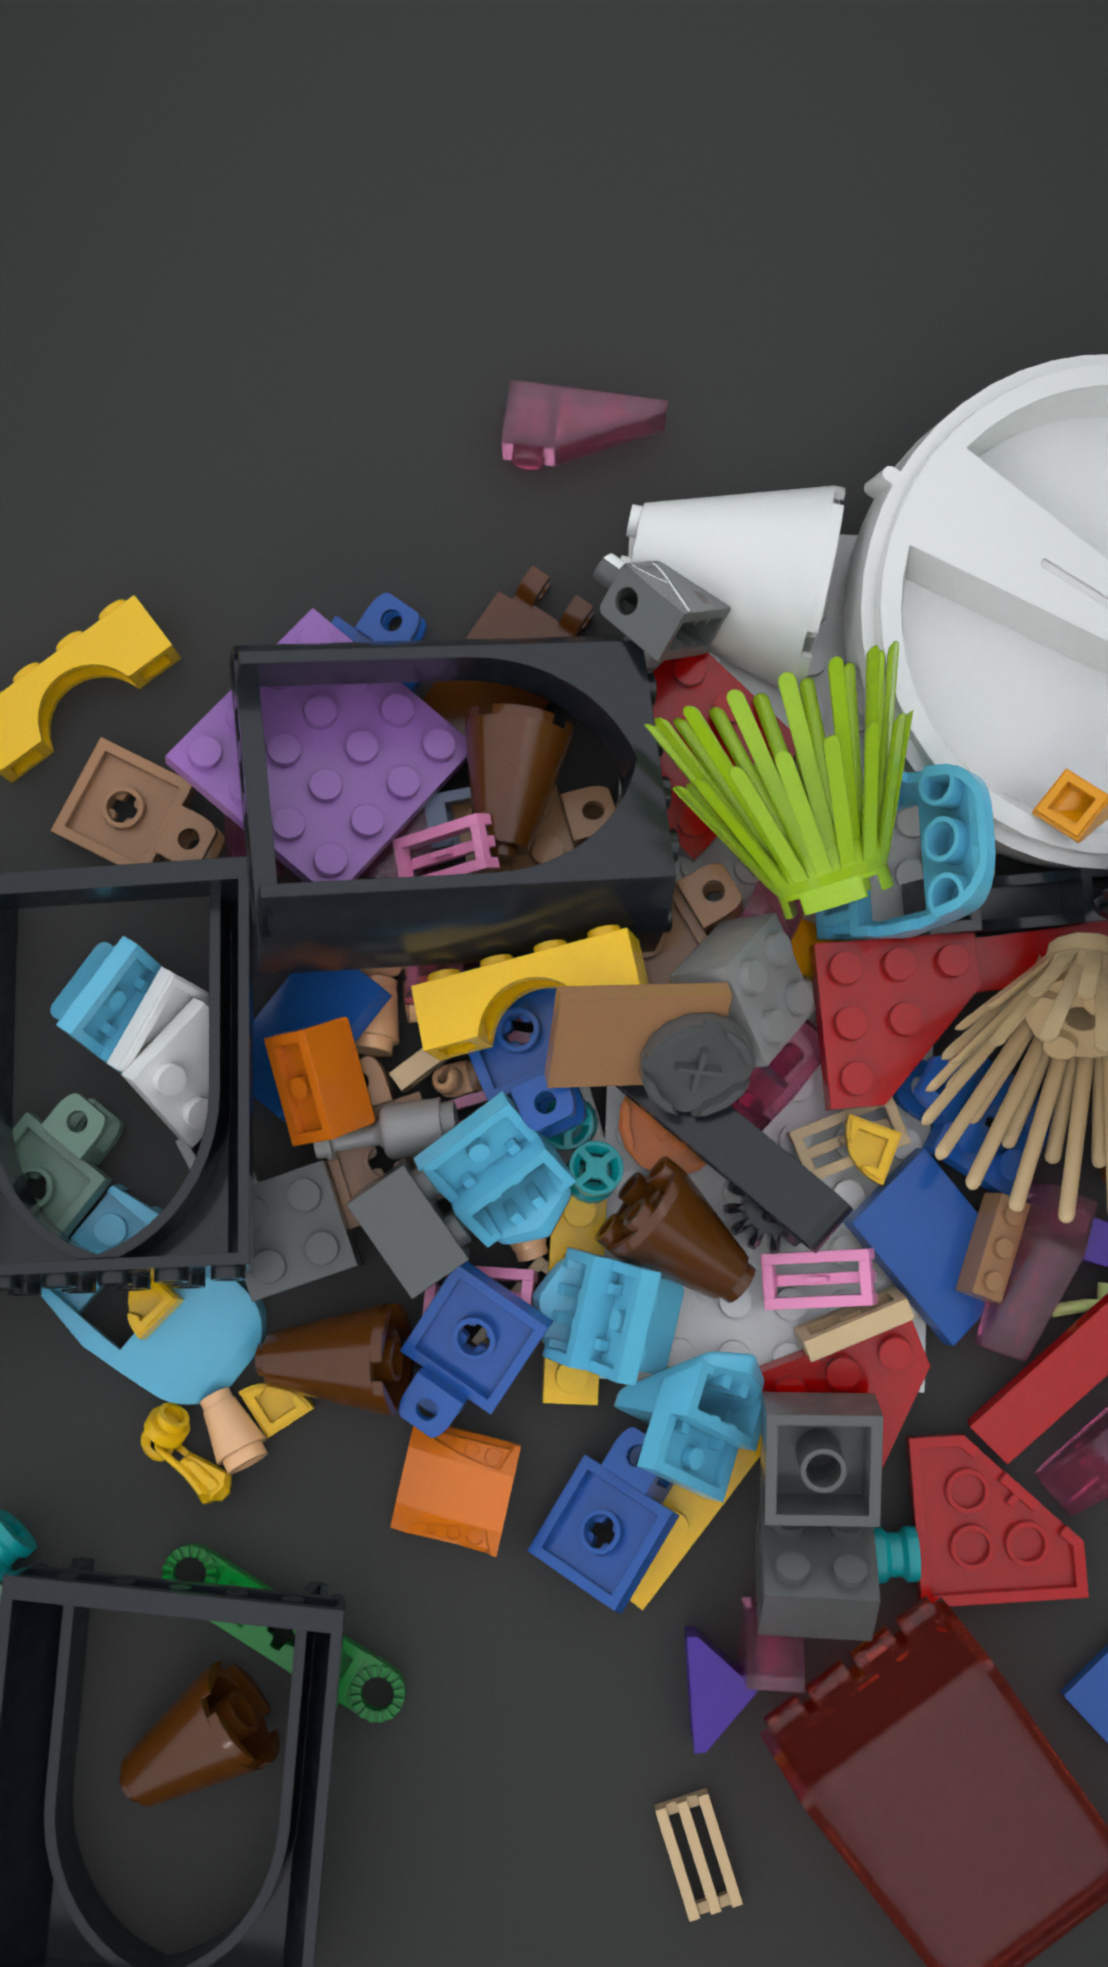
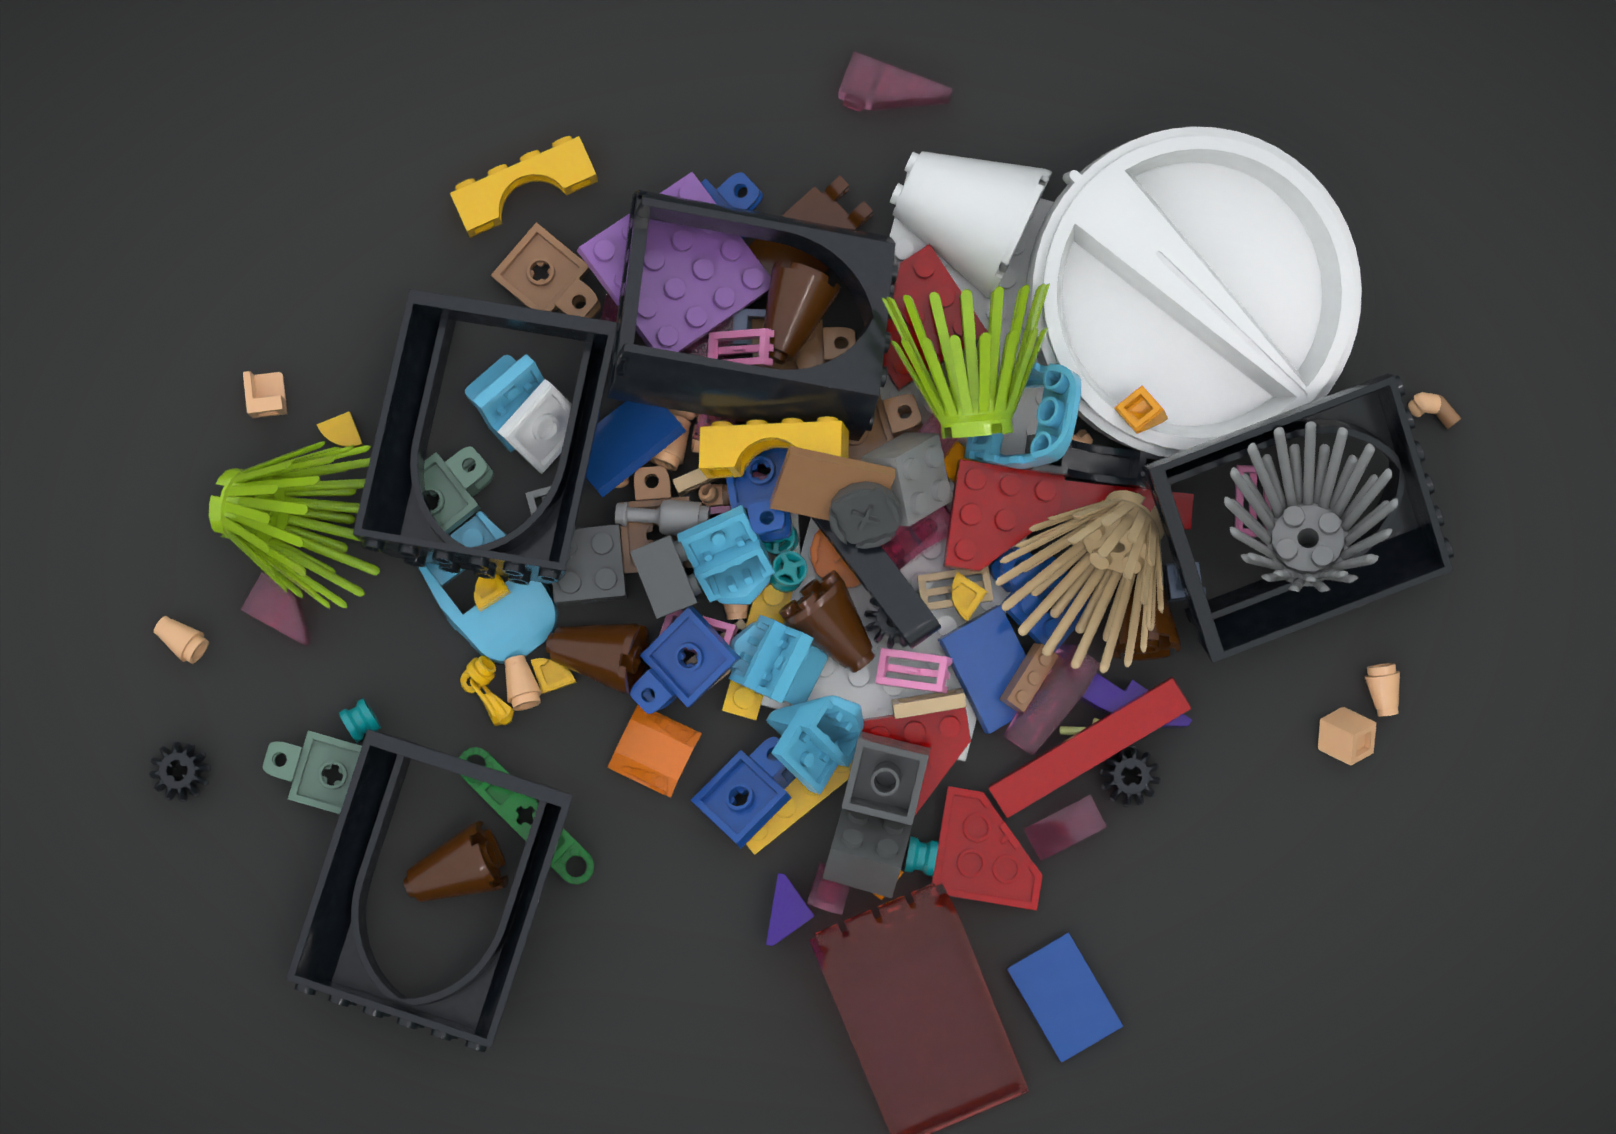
camera: 10 degrees right, 0 degrees up
white wing [121,997,209,1148] -> none
orange panel [264,1017,375,1146] -> none
dark grey torso [593,553,731,662] -> none
tan tile [654,1788,743,1922] -> none

